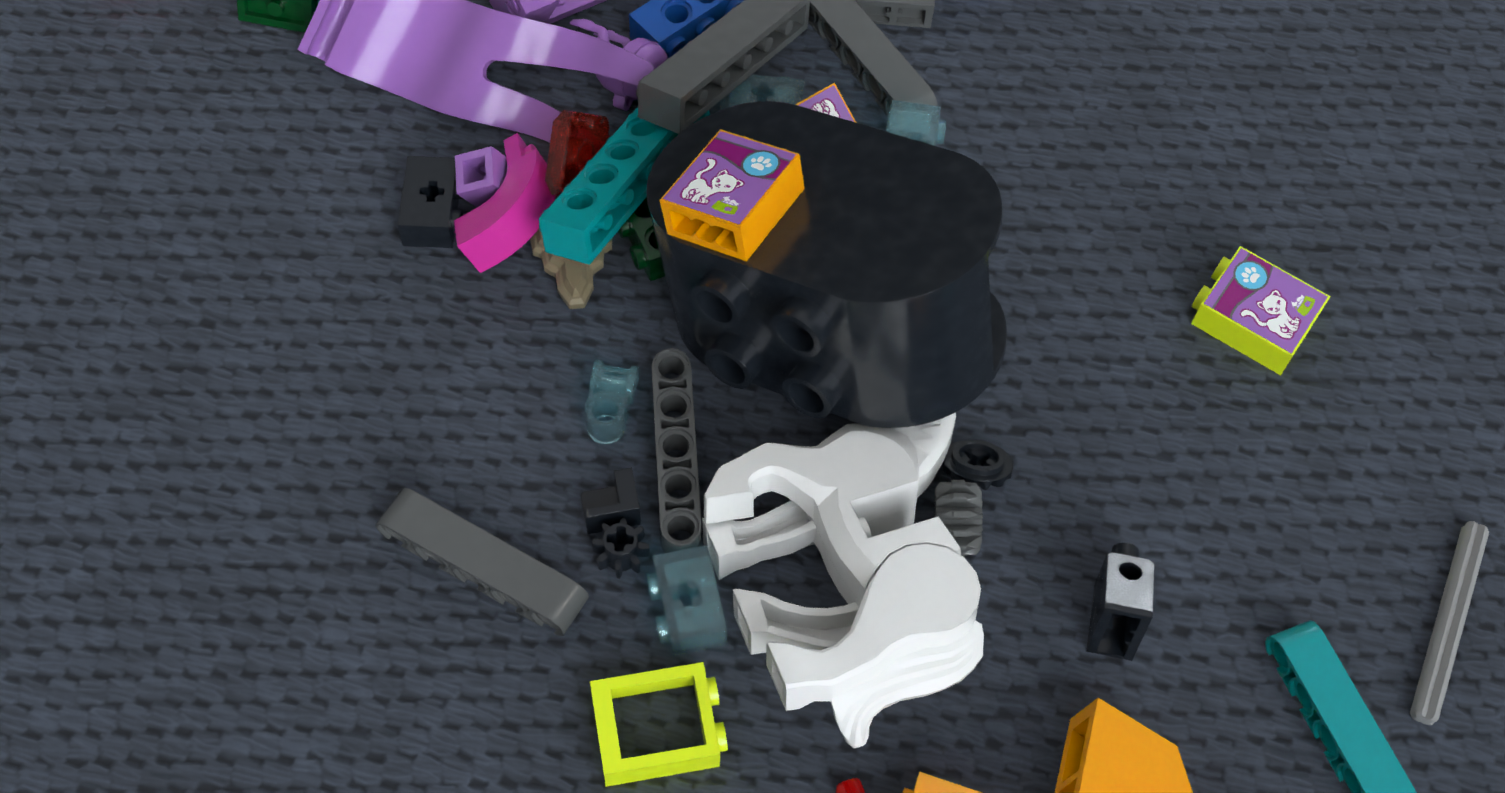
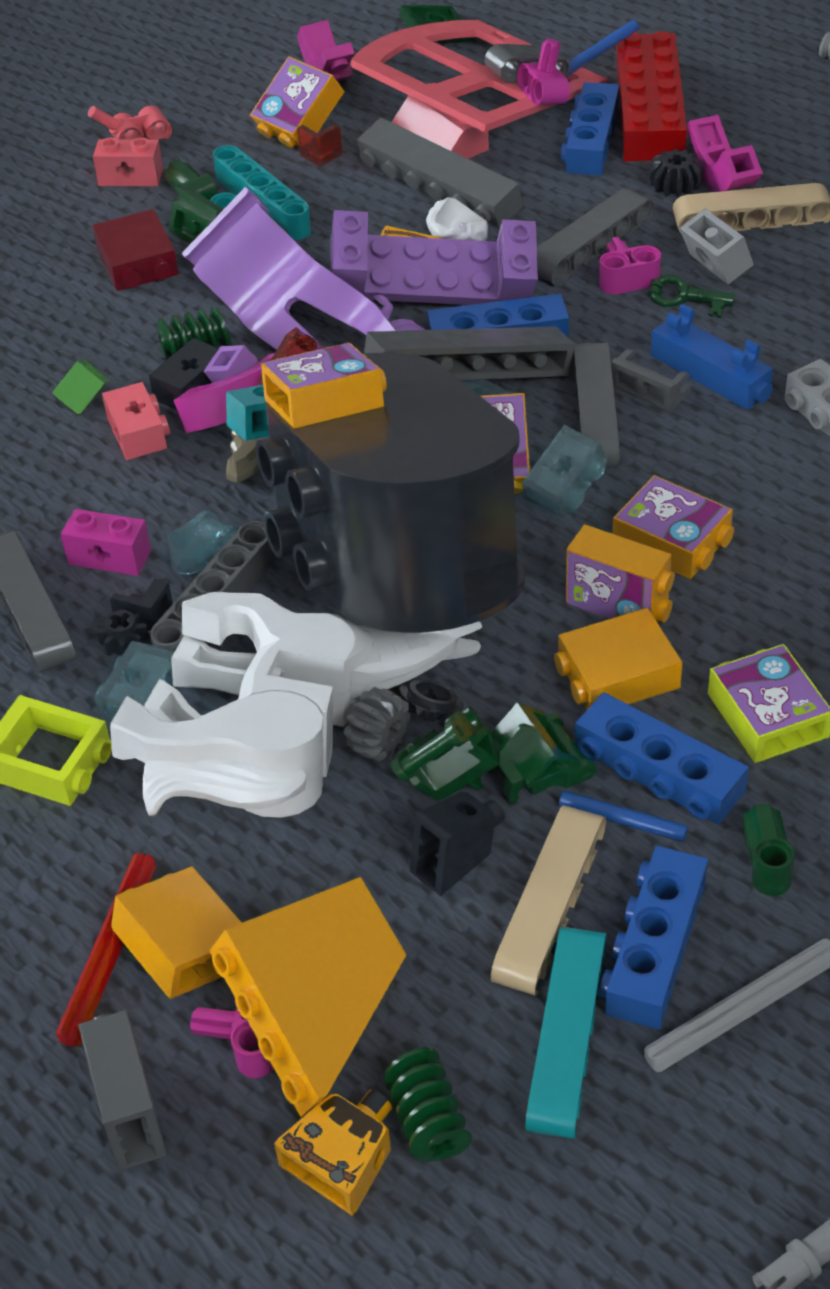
camera: 40 degrees right, 15 degrees down
none -> bright green panel [52,358,110,414]
none -> dark pink brick [60,509,151,576]
none -> dark red brick [92,209,179,291]
none -> coral brick [102,382,170,460]
none -> dark green piece [157,306,232,361]
none -> dark green piece [391,706,499,800]
none -> dark green piece [489,702,597,804]
none -> tan beam [491,805,606,996]
none -> light orange brick [554,608,682,710]
none -> blue piece [559,790,688,842]
none -> brick [566,524,675,623]
none -> blue brick [575,692,749,825]
none -> blue brick [599,846,708,1030]
none -> brick [613,475,734,580]
none -> dark green piece [742,804,795,896]

